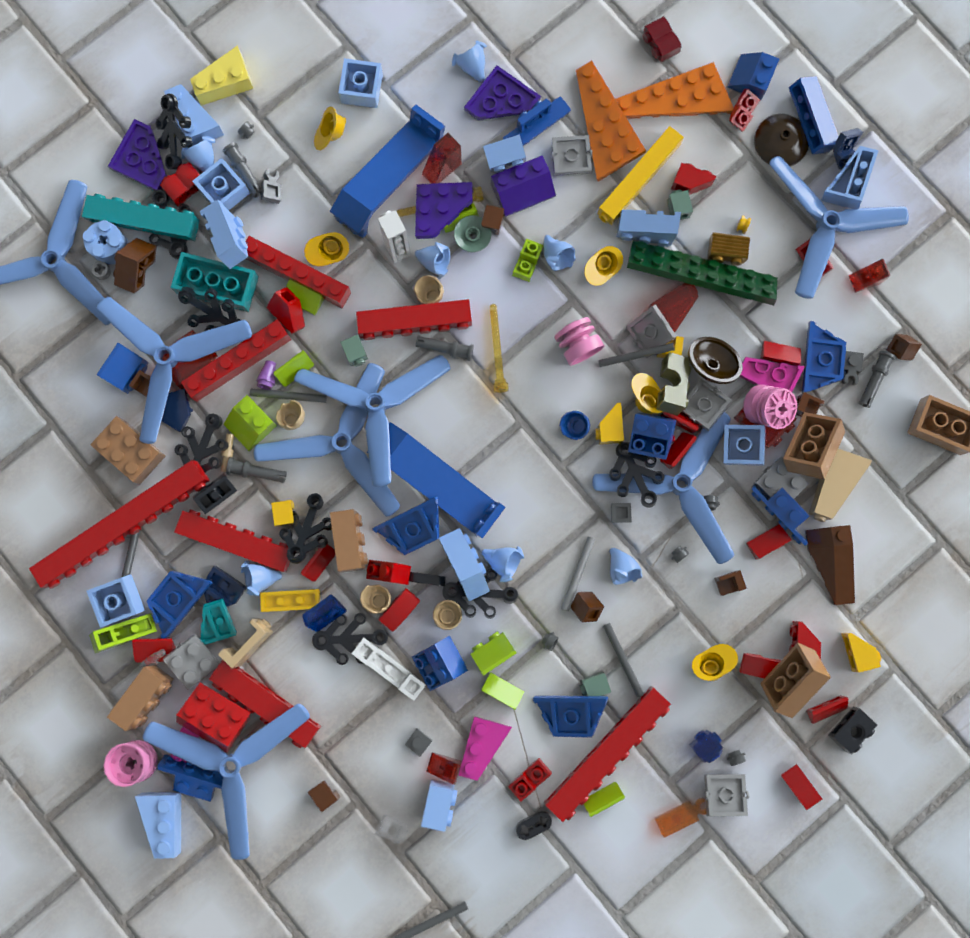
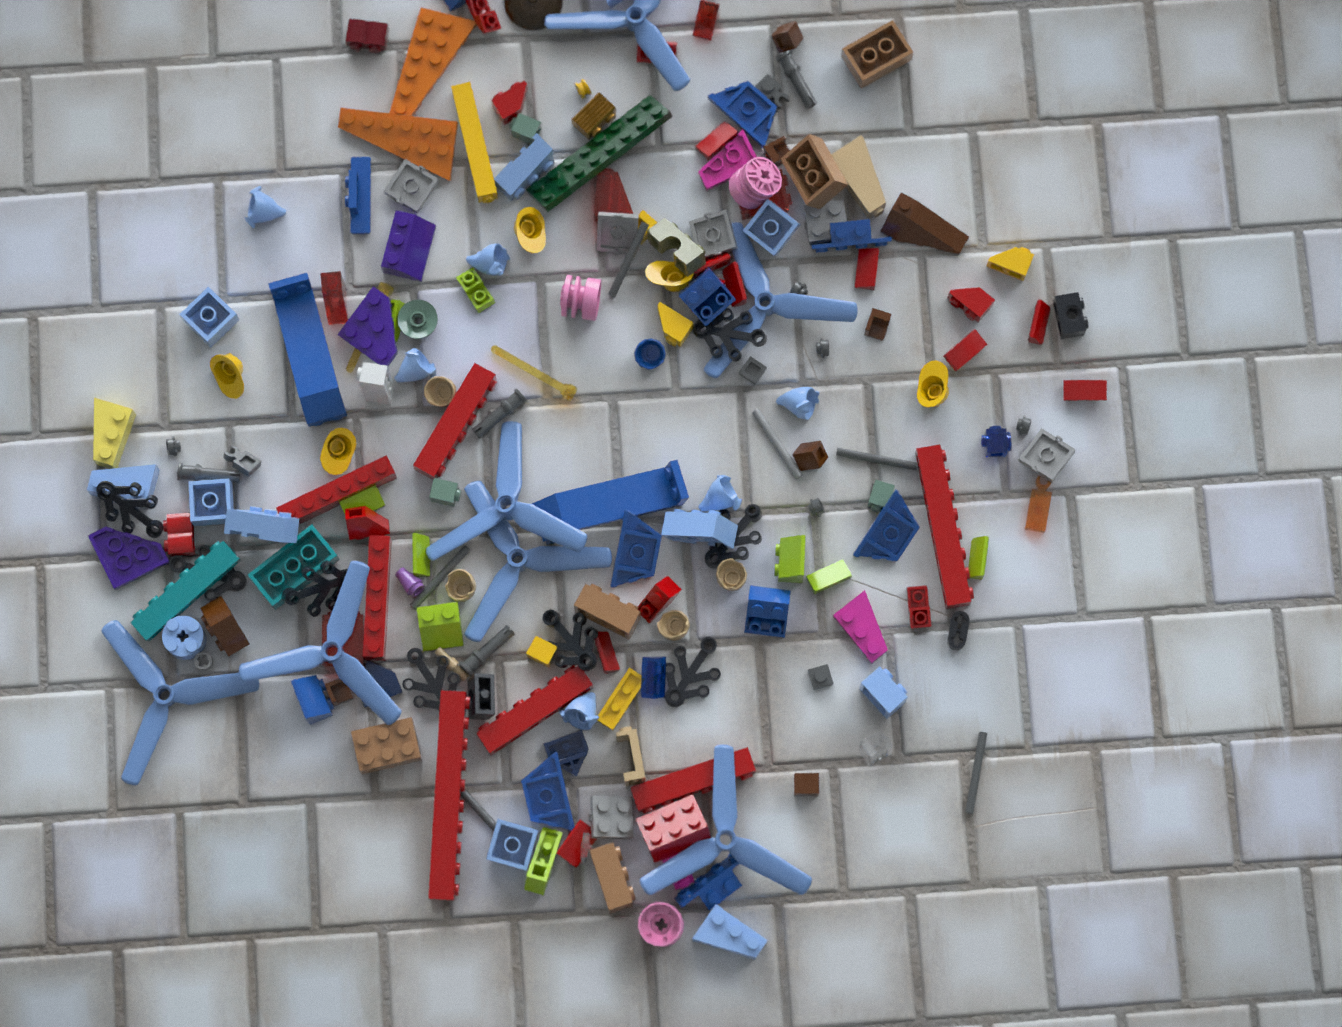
camera: 50 degrees left, 5 degrees down
light blue hat [181,136,215,172] -> none
teal wing [200,599,237,645] -> none
white slope [351,637,426,701] -> none
red slope [378,588,420,632] -> none
black beam [409,572,446,587] -> none
clear red slope [426,752,461,784] -> none
dark purple plate [464,65,541,120] -> none
reddish brown panel [481,204,504,235] -> none
light blue brick [483,134,526,174] -> none
dark brown dish [688,337,743,384] -> none
medium nougat brick [760,643,831,718] -> none

